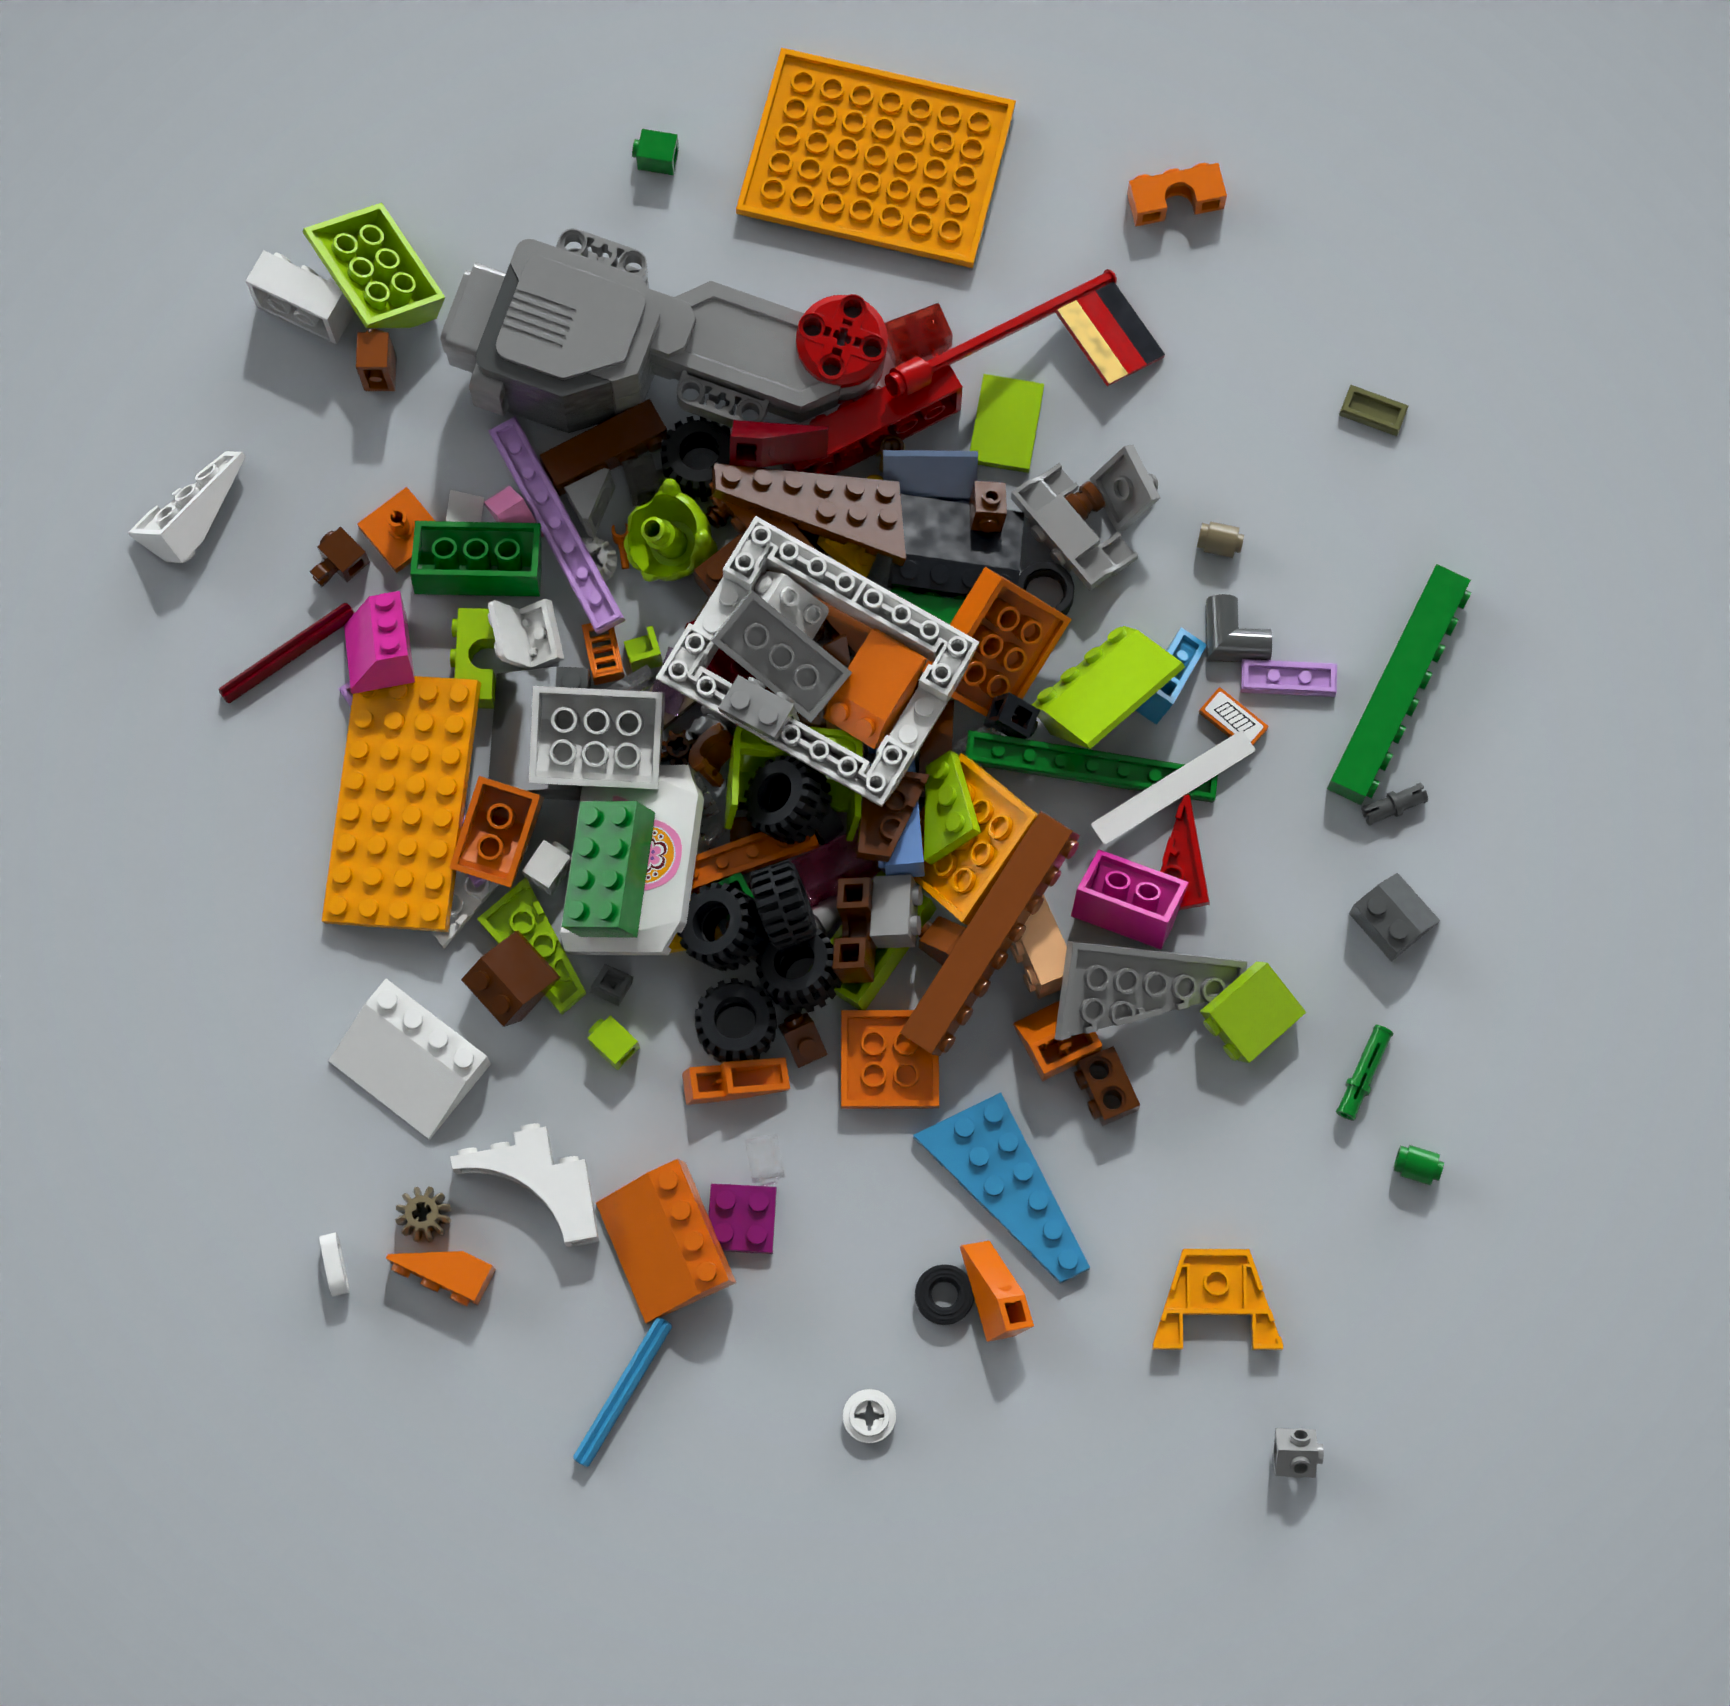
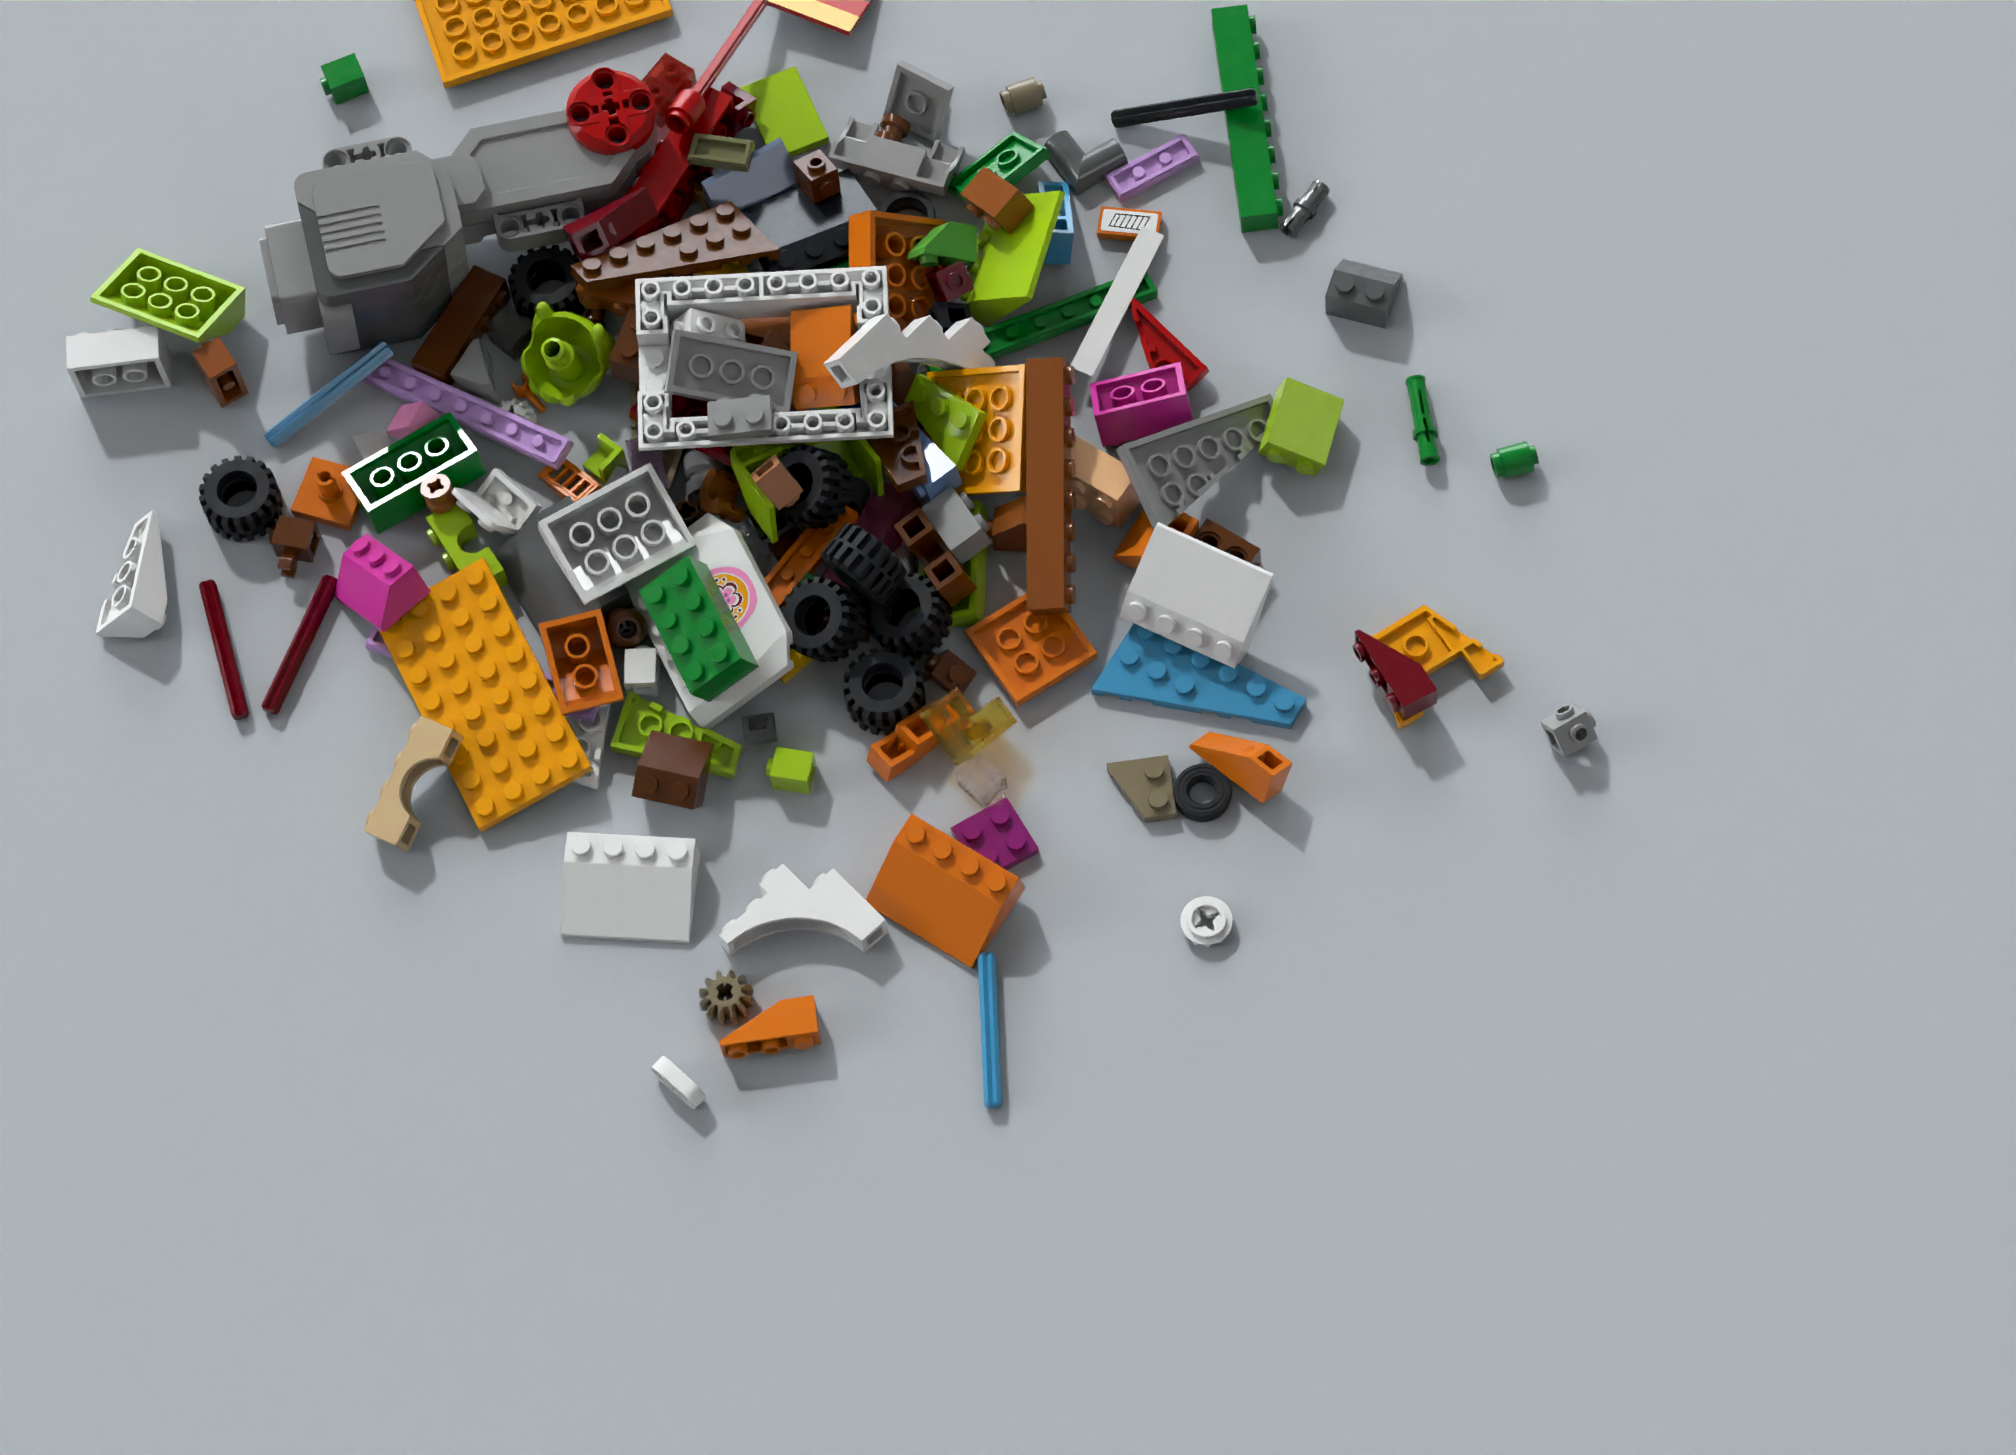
camera: 25 degrees left, 10 degrees down
none -> black tyre [199,455,283,542]
none -> dark red axle [199,579,249,720]
none -> dark azure axle [264,341,393,448]
none -> tan arch [364,715,464,853]
none -> dark orange wheel [420,474,457,514]
none -> reddish brown head [605,607,647,649]
none -> olive tile [687,132,755,172]
none -> dark red bracket [721,81,757,134]
none -> nougat brick [750,454,804,510]
none -> white arch [823,313,995,389]
none -> bright green slope [908,221,977,267]
none -> clear yellow brick [919,687,1017,766]
none -> dark red bracket [925,262,974,302]
none -> green tile [947,131,1051,204]
none -> dark orange brick [960,166,1034,234]
none -> dark tan wing [1106,755,1177,823]
none -> black axle [1111,88,1258,128]
none -> white slope [1119,522,1274,669]
none -> dark red slope [1352,629,1437,721]

